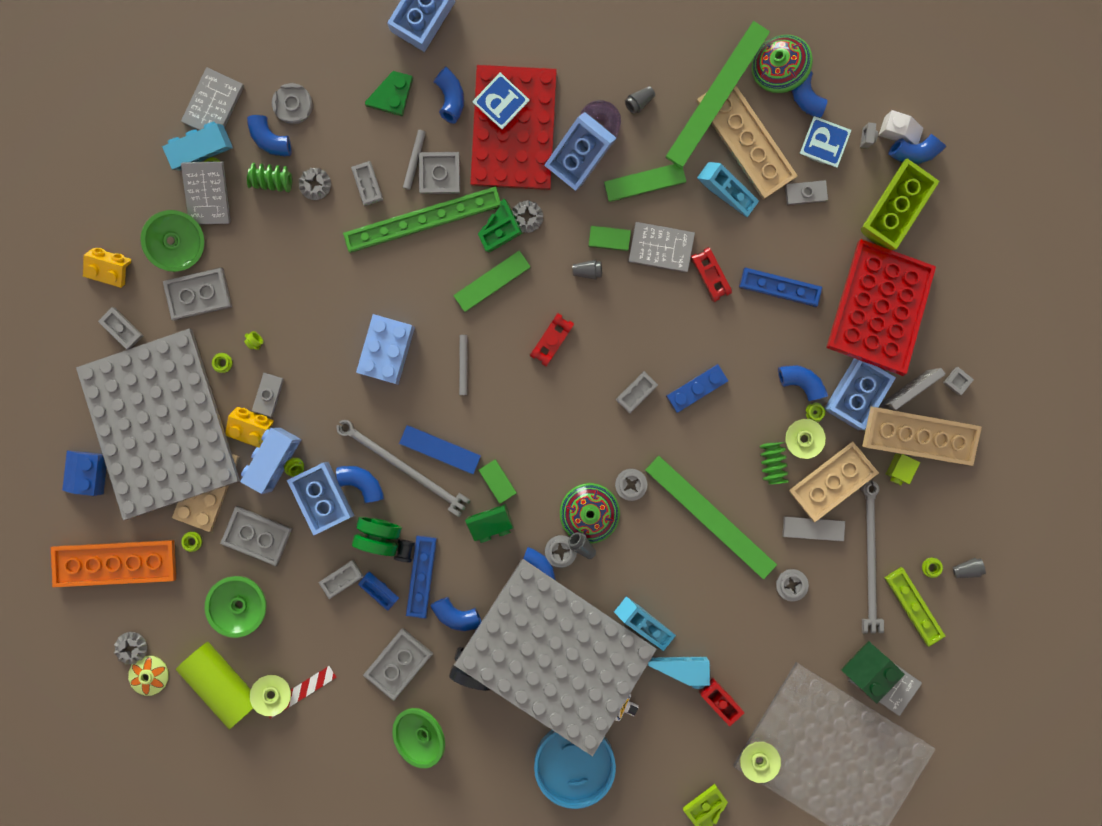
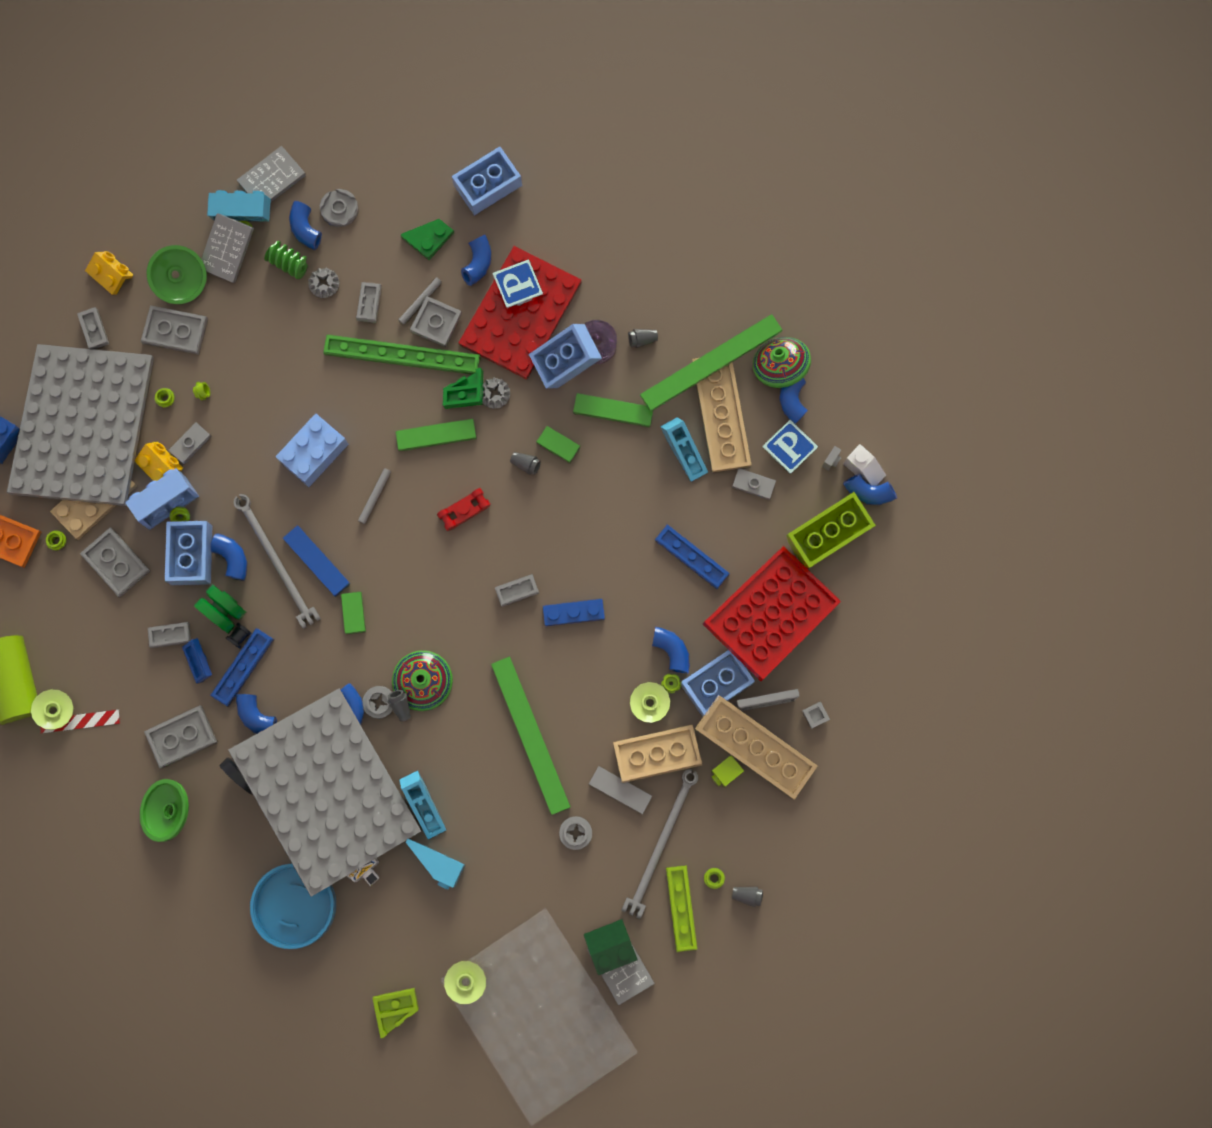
camera: 30 degrees right, 10 degrees down
bright green dish [205,576,267,638] -> none
green slope [465,504,514,543] -> none
light grey gear [615,469,647,501] -> none
light grey tile [628,222,695,273] -> none
red plate [691,247,732,302] -> none
red brick [699,678,745,727] -> none
bright green piece [760,442,789,484] -> none

